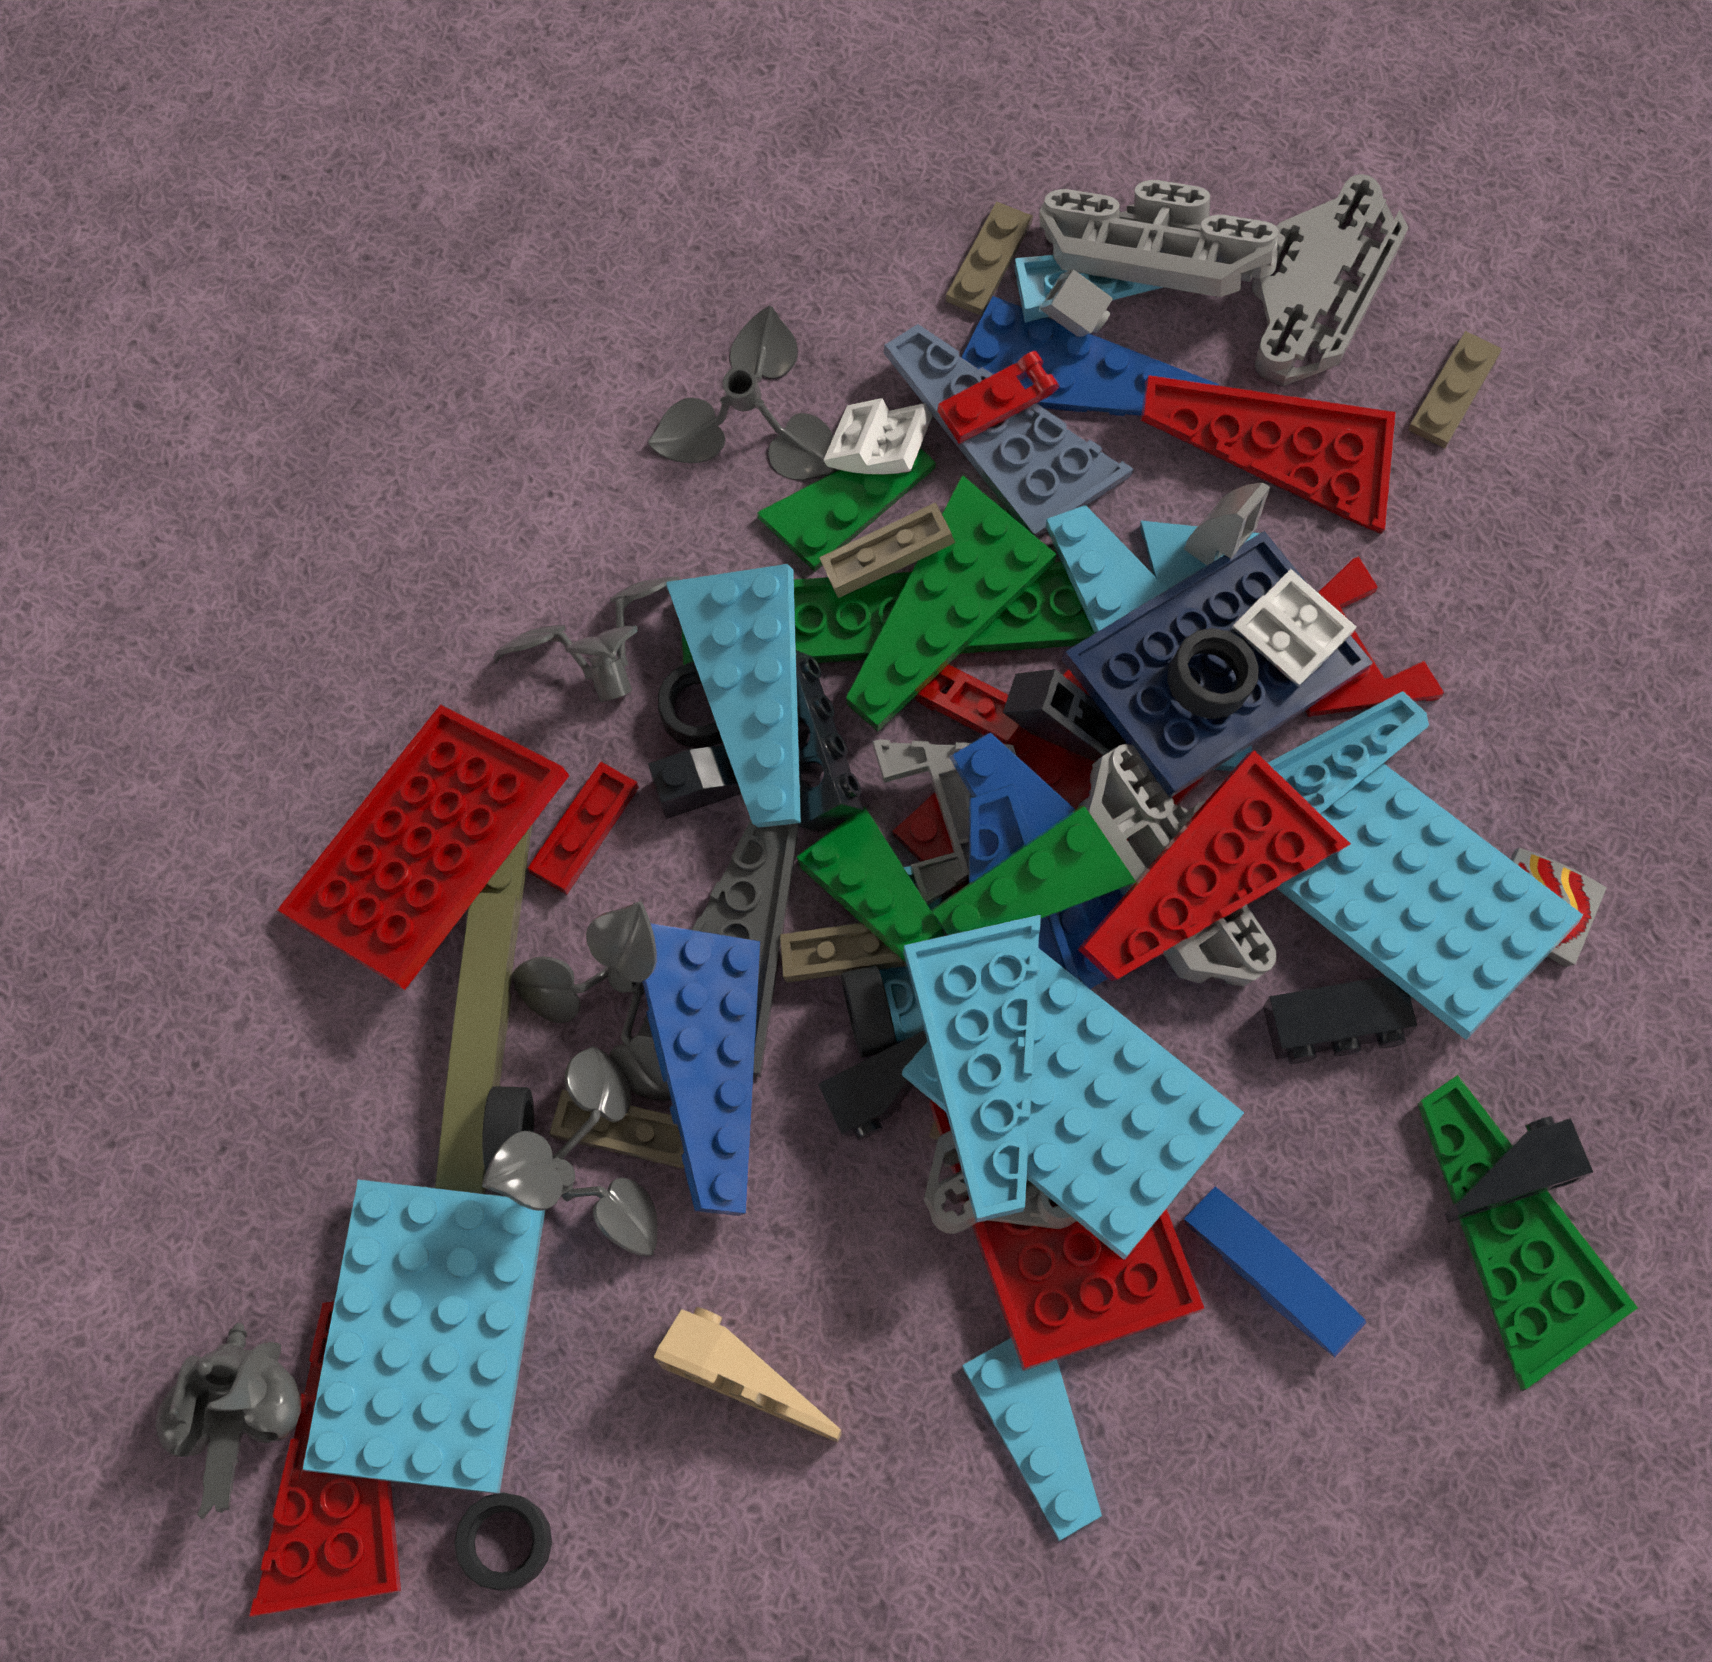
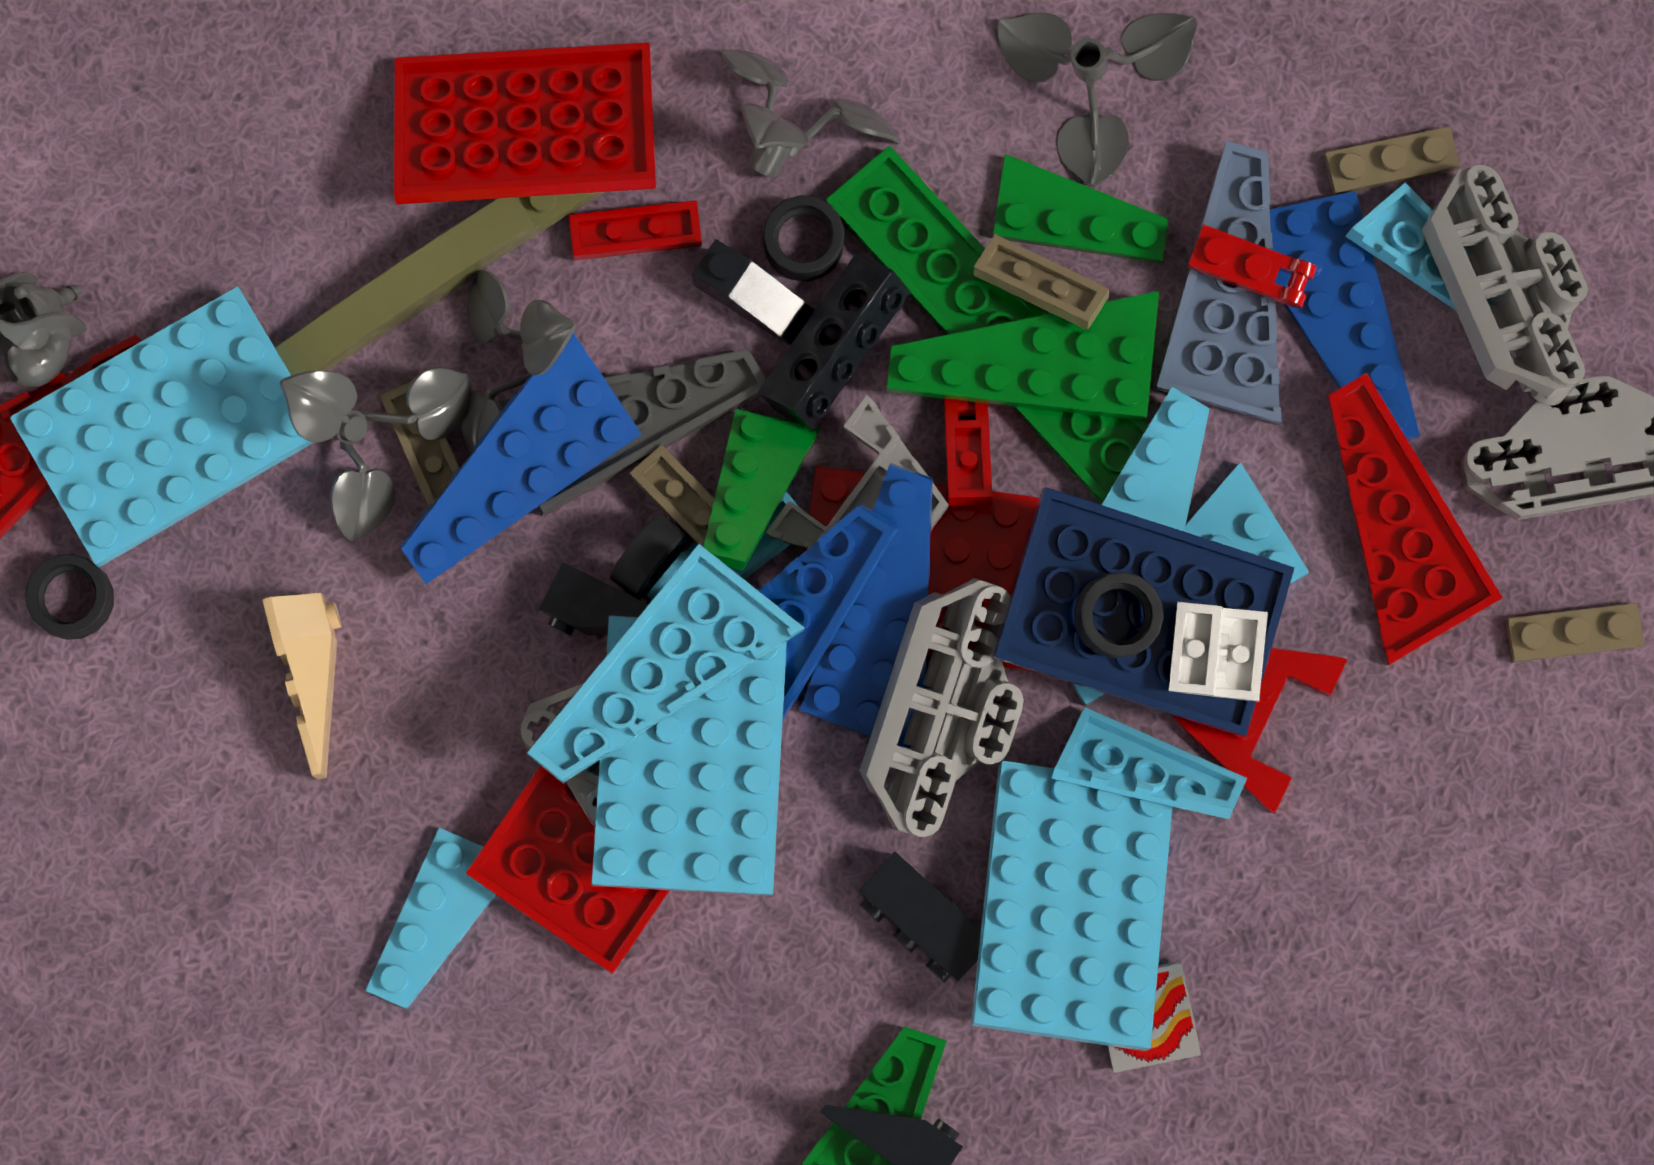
camera: 50 degrees right, 10 degrees up
black tyre [482,1086,534,1171] -> none
medium azure wing [667,564,801,828] -> none
white slope [824,398,932,474] -> none
green wing [931,806,1136,935] -> none
black slope [1003,669,1127,762] -> none
light grey brick [1039,269,1113,337] -> none
red wing [1078,750,1351,981] -> none
light grey slope [1184,482,1270,565] -> none
blue slope [1184,1186,1366,1358] -> none

